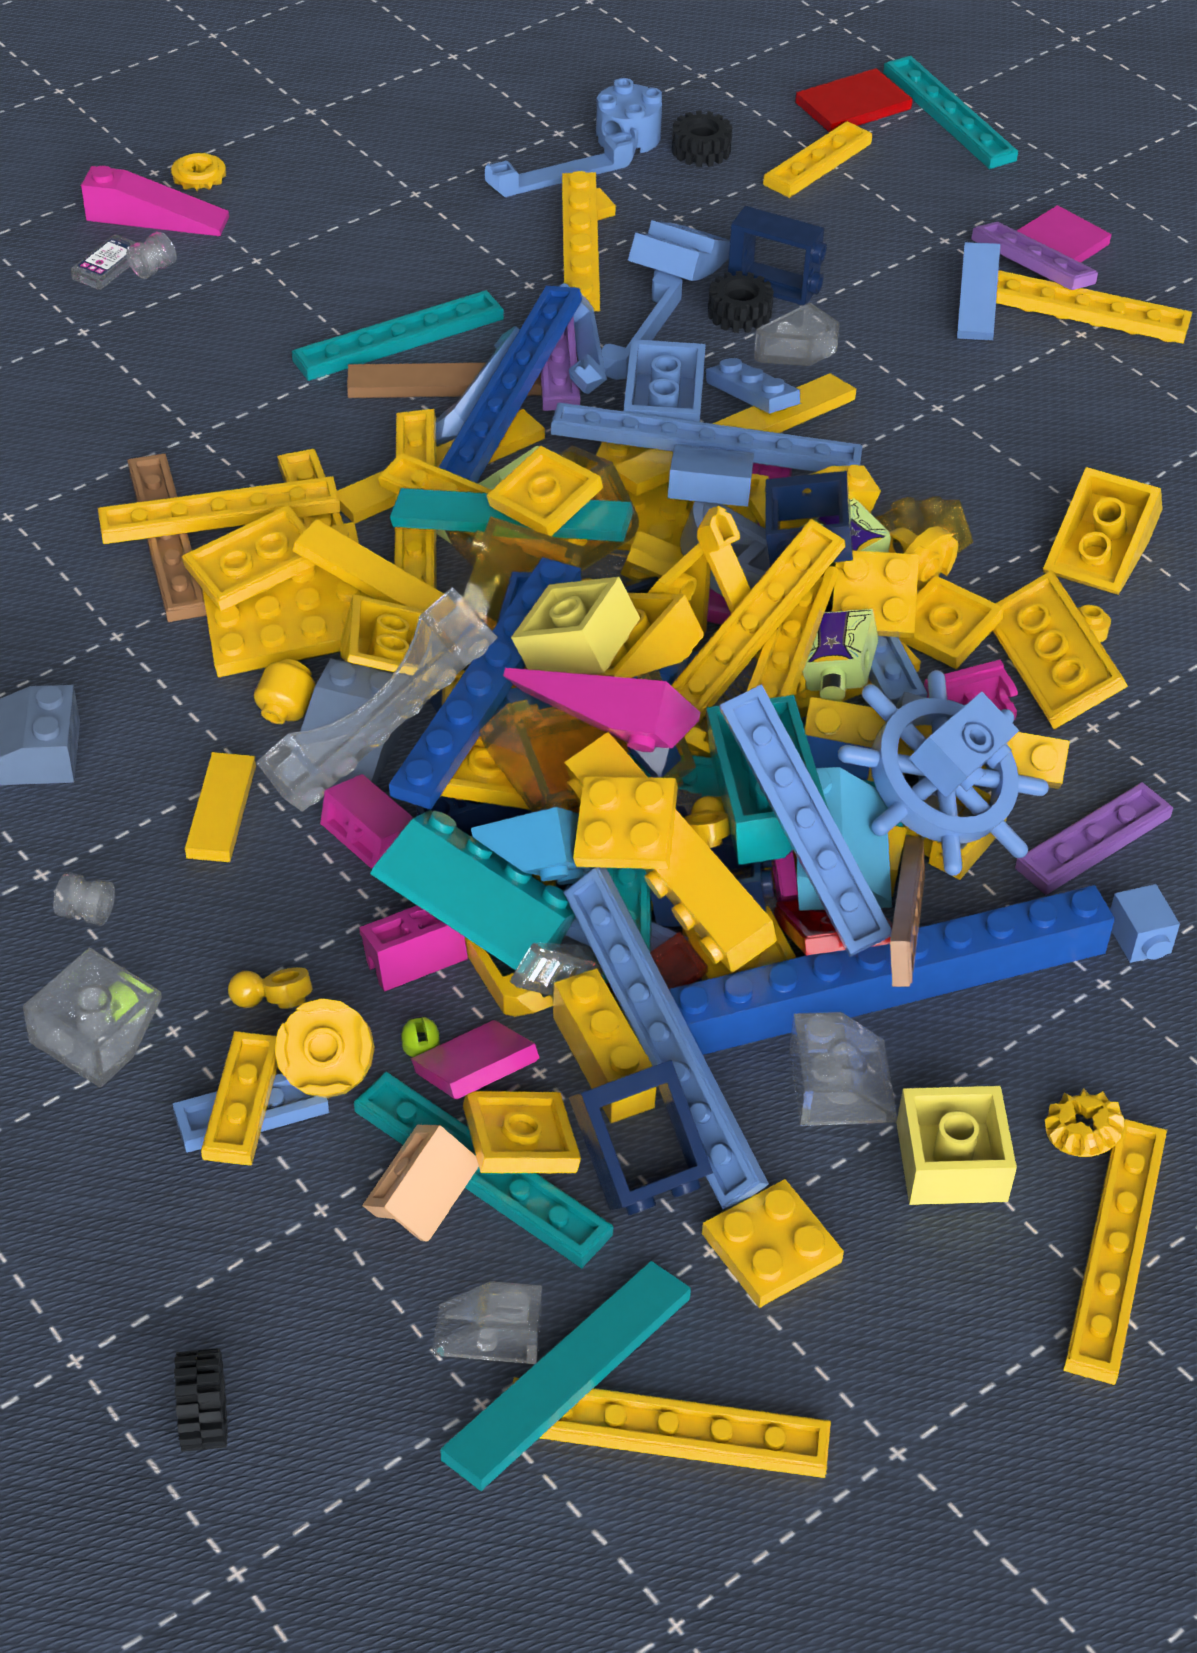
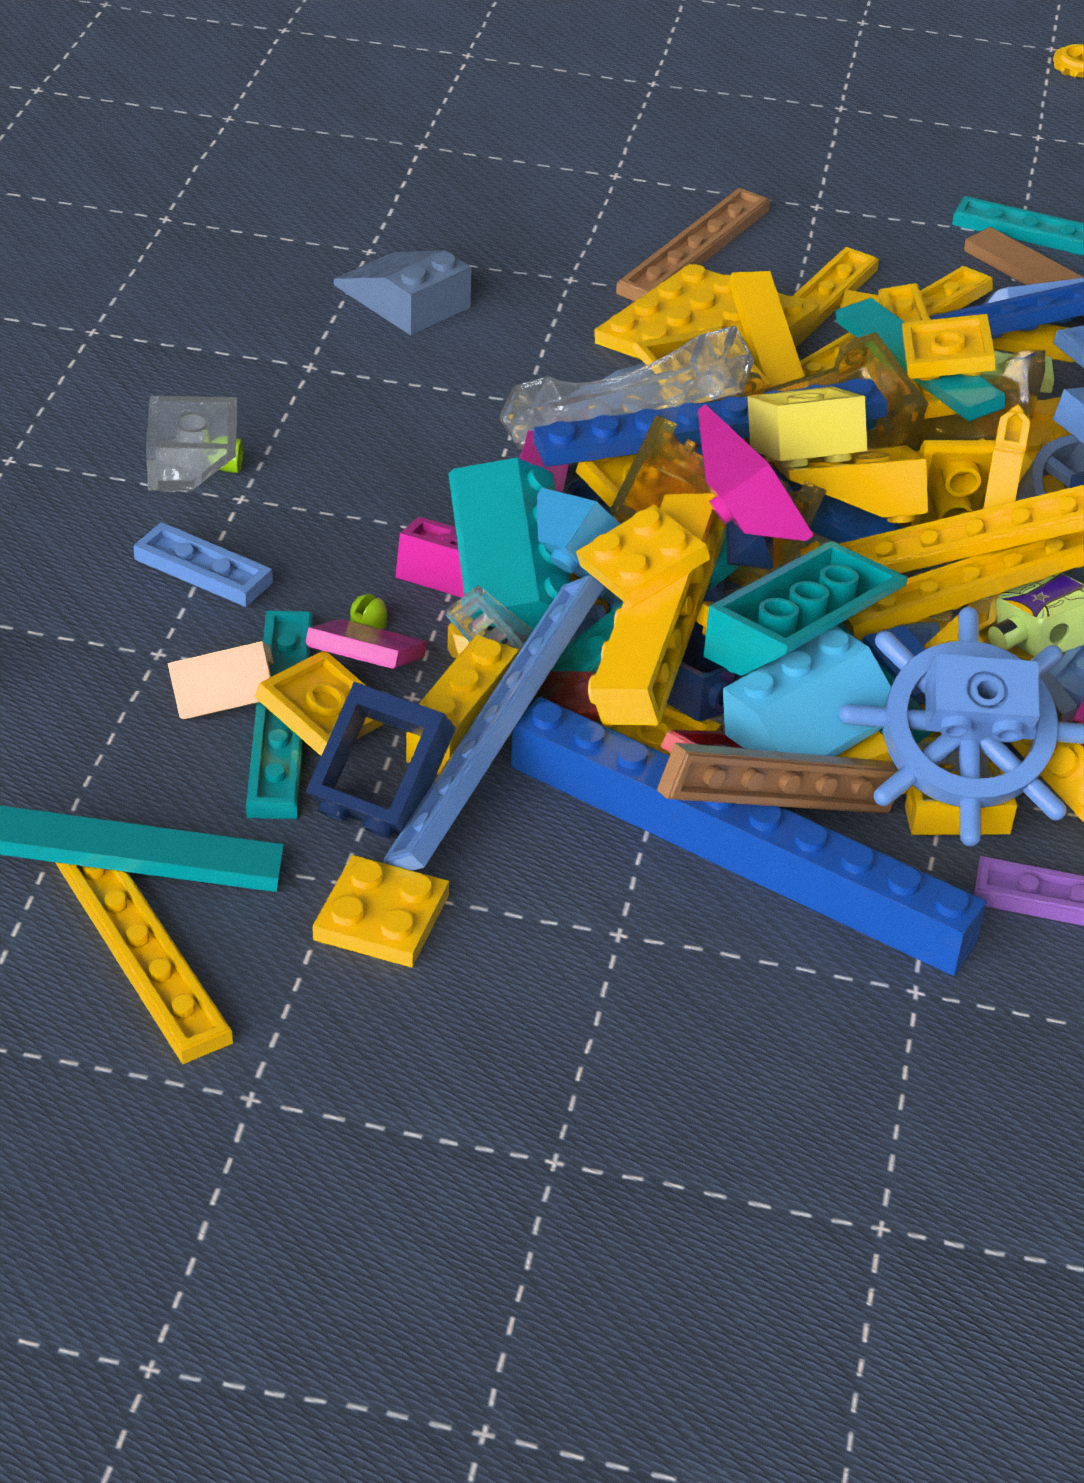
camera: 50 degrees right, 5 degrees down
clear wheel [53,872,115,926] -> none
tile [71,234,144,290] -> none
dark pink wedge [81,166,229,236] -> none
yellow tile [97,476,340,544] -> none
clear wheel [126,232,177,279] -> none
yellow tile [182,505,316,612] -> none
yellow tile [185,752,256,862] -> none
yellow tile [201,1031,278,1166] -> none
yellow plate [228,967,313,1009] -> none
yellow head [254,659,316,724] -> none
yellow tile [274,999,375,1098] -> none
clear slope [433,1281,542,1364] -> none
medium blue plate [720,684,892,957] -> none
clear slope [790,1012,897,1126] -> none
light yellow brick [896,1086,1017,1205] -> none
yellow gear [1045,1088,1125,1157] -> none
yellow tile [1063,1119,1167,1385] -> none
medium blue brick [1110,884,1180,963] -> none

